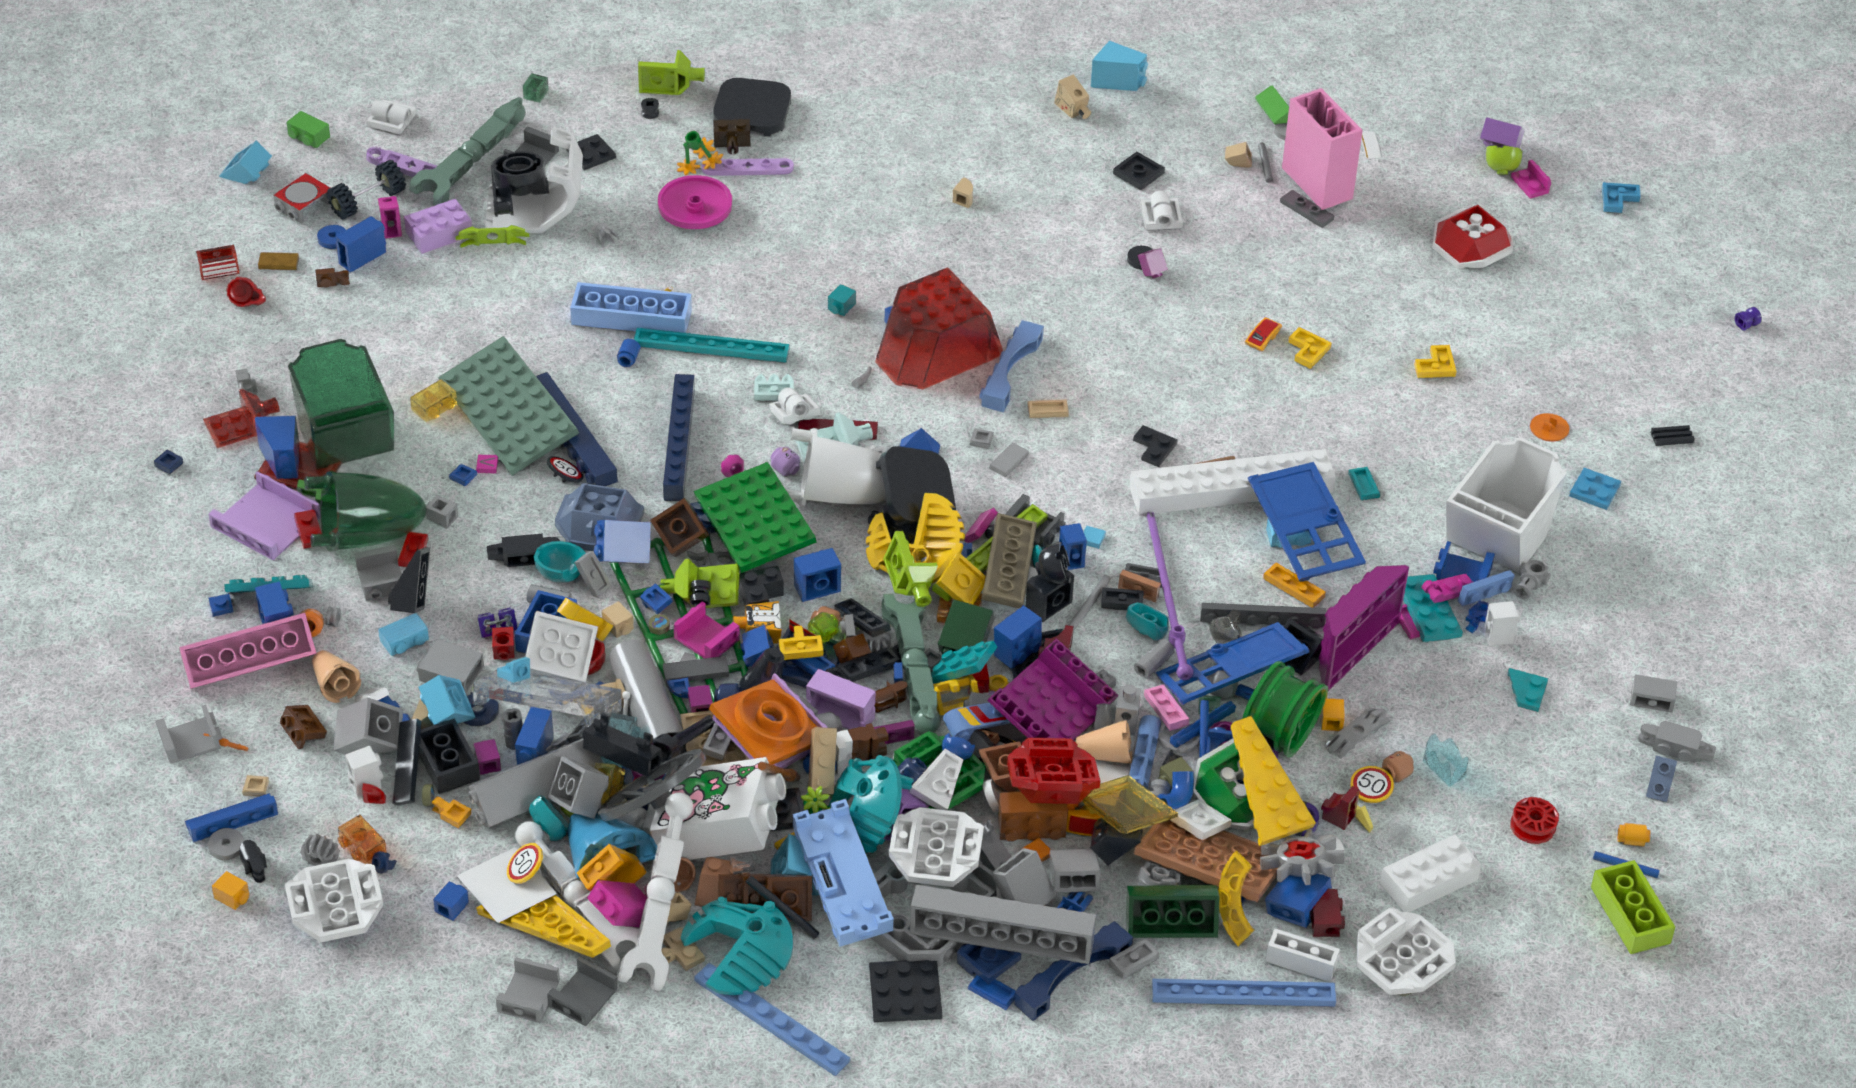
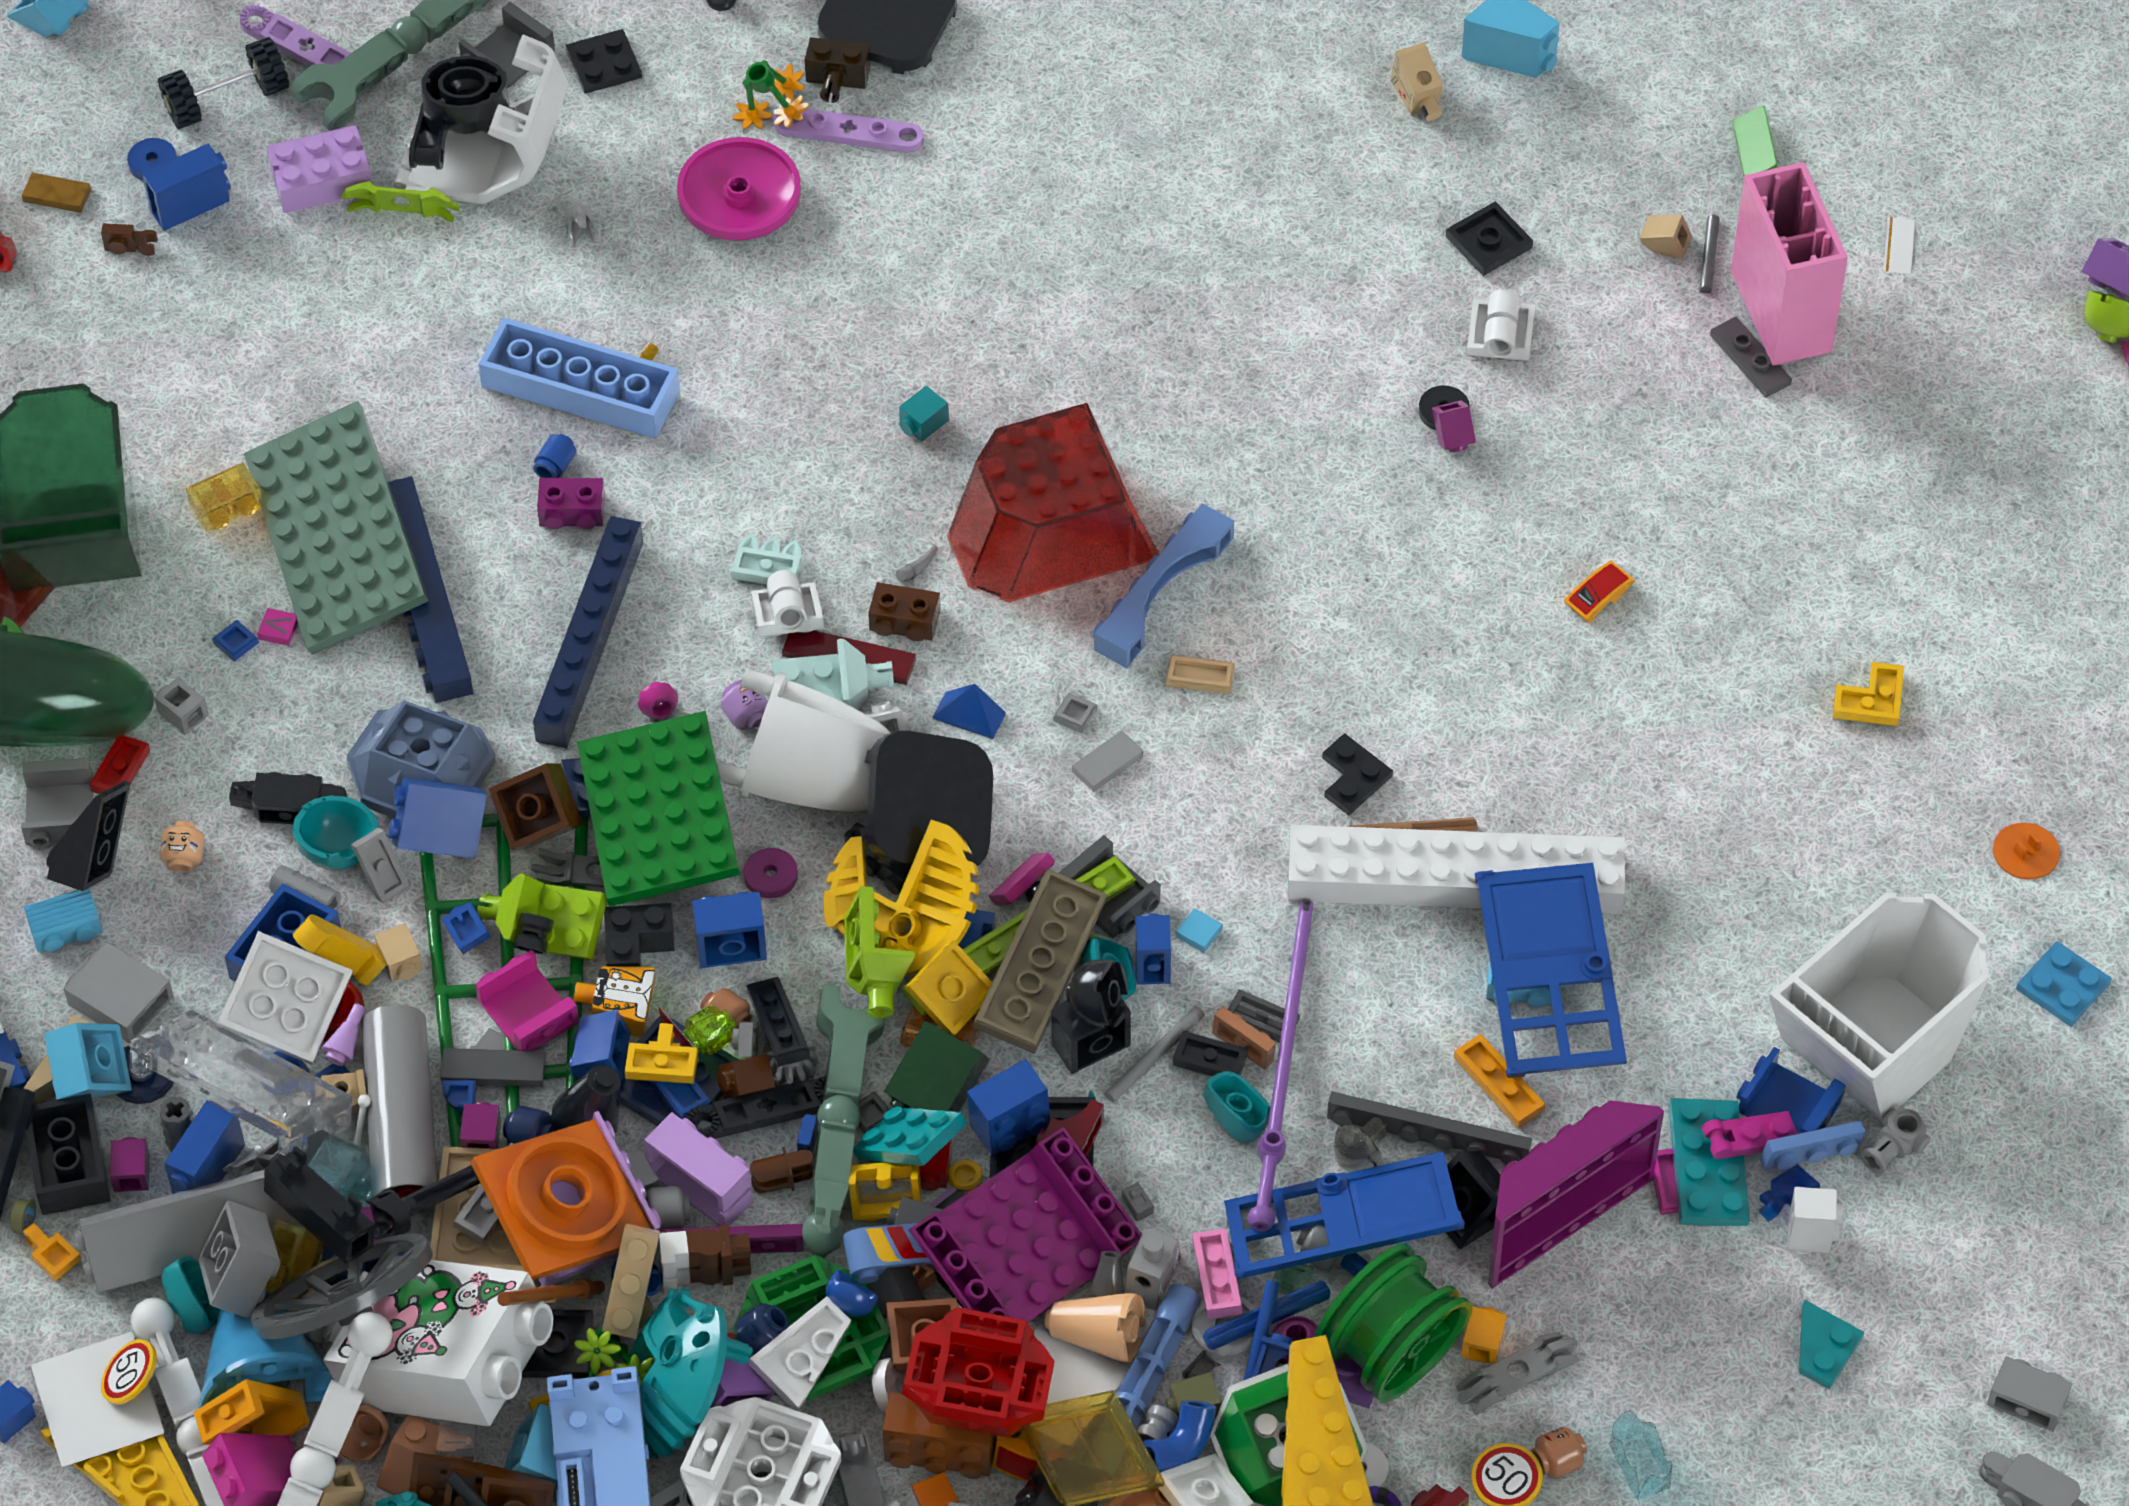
camera: 15 degrees right, 10 degrees up
light grey panel [273,173,331,224] -> none
dark pink torso [378,196,402,239] -> none
dark purple piece [477,607,518,638] -> none
red brick [492,627,515,660] -> none
medium azure bracket [497,657,530,683] -> none
piece [547,456,584,483] -> none
teal plate [634,328,790,363] -> none
olive tile [649,614,670,635] -> none
tan brick [953,177,973,208] -> none
light grey axle [1134,639,1175,679] -> none
yellow plate [1288,327,1332,369] -> none
teal tile [1348,466,1381,501] -> none
red piece [1432,204,1513,269] -> none
none -> light nougat head [159,821,205,872]
none -> lavender cone [321,1003,366,1066]
none -> magenta brick [537,478,605,529]
none -> magenta piece [744,848,798,898]
none -> reddish brown brick [868,582,941,641]

